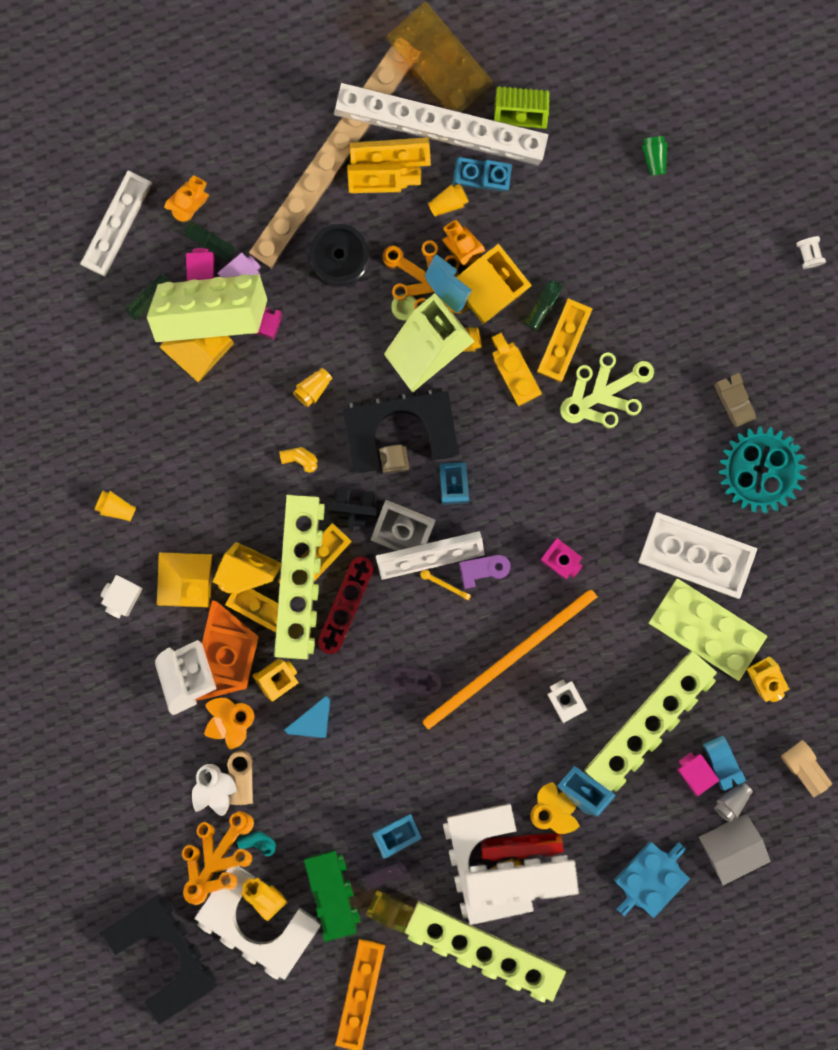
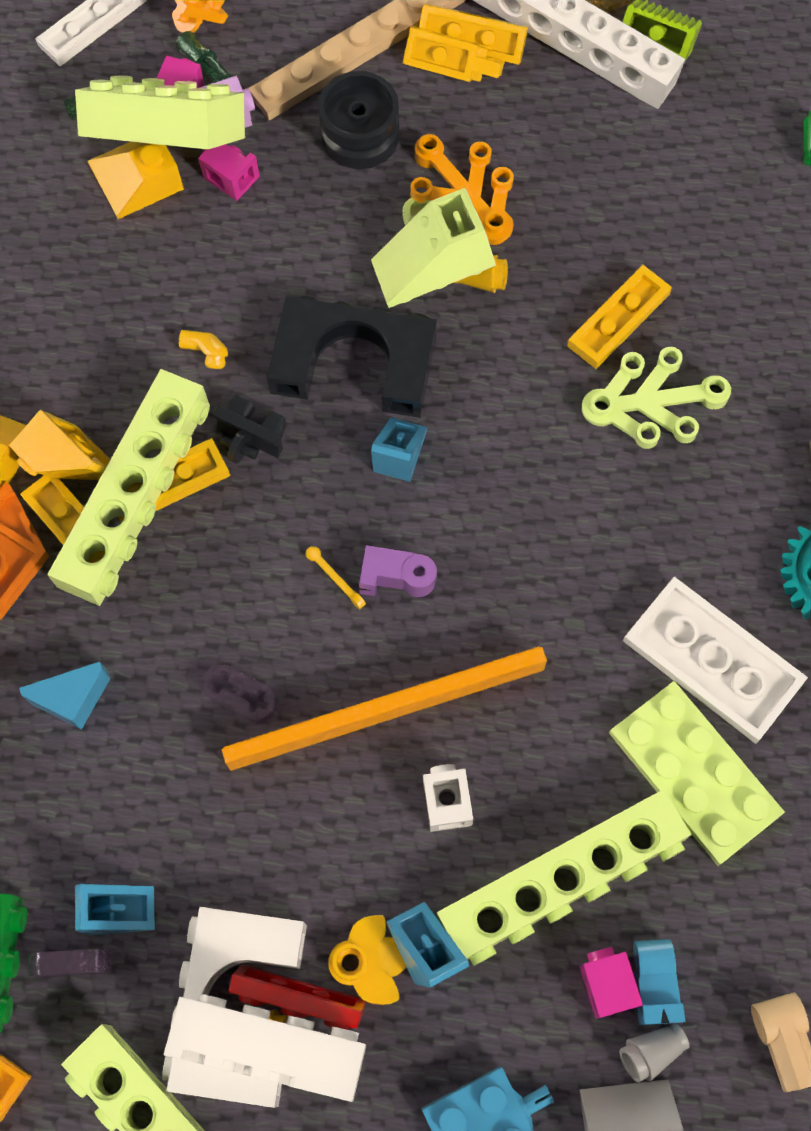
camera: 25 degrees right, 15 degrees down
yellow brick [252,658,298,702] -> none
yellow cone [293,368,332,407] -> none
dark red beam [318,556,374,654] -> none
clear yellow brick [366,890,415,933] -> none
light grey slope [371,500,436,551] -> none
white tile [376,531,485,580] -> none
dark tan leg [379,445,410,474] -> none
dark azure slope [425,254,472,313] -> none
yellow cone [428,183,469,217] -> none
light orange hips [442,220,485,266] -> none
dark azure slope [453,157,512,191] -> none
yellow slope [456,244,532,324] -> none
yellow hinge [491,333,542,407] -> none
clear green axle [523,279,563,331] -> none
dark pink brick [540,538,583,580] -> none
yellow brick [746,656,789,702] -> none

